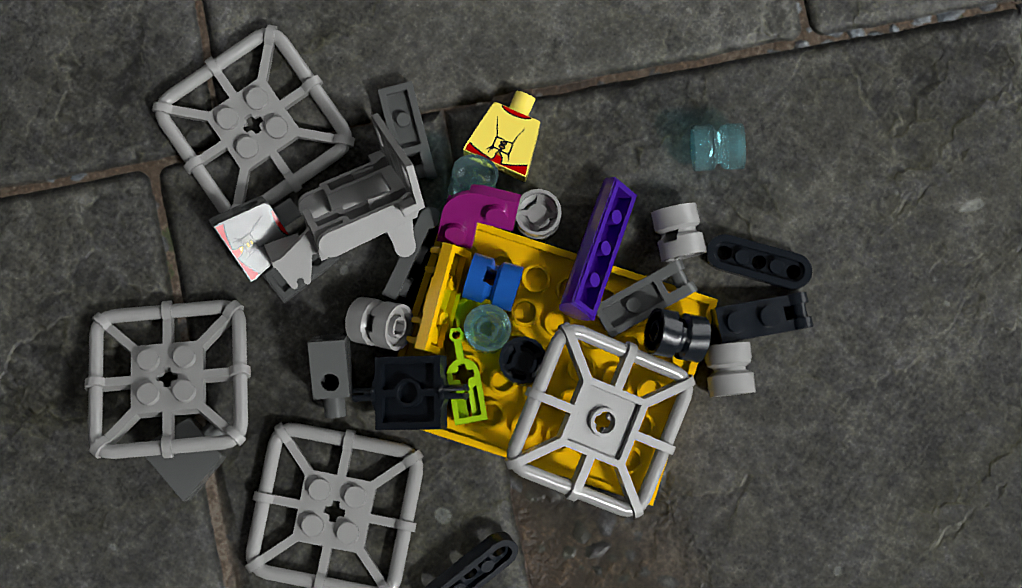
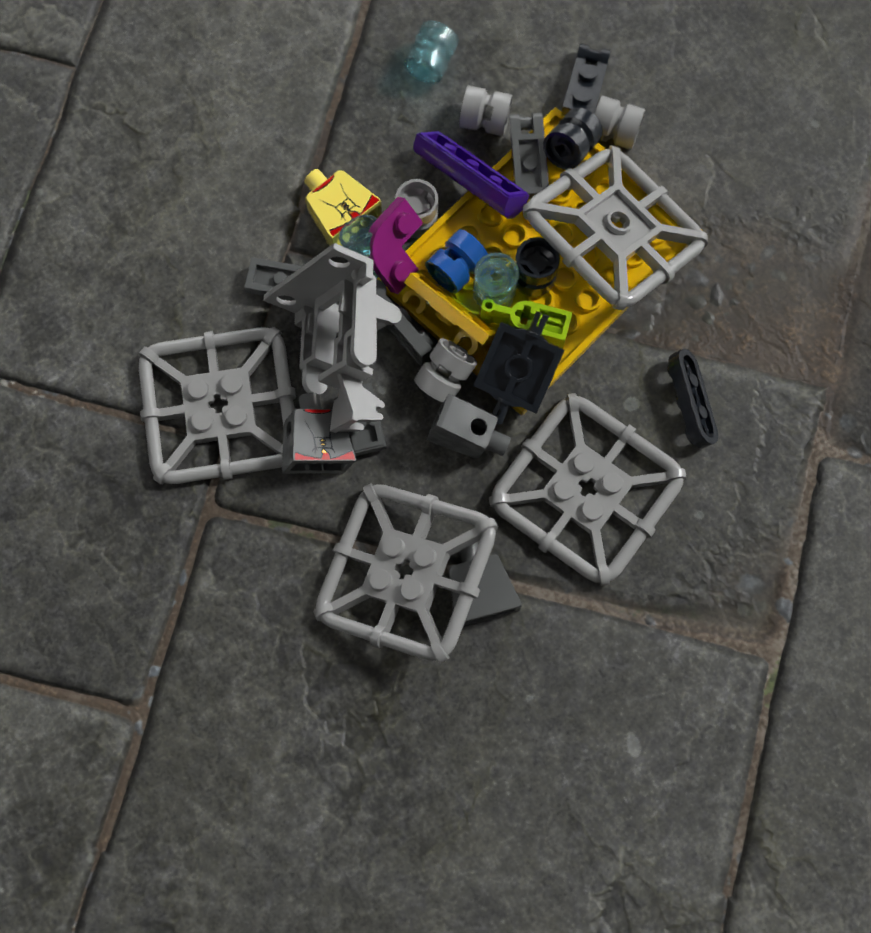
camera: 65 degrees left, 10 degrees down
black plate [706,234,812,290] -> none

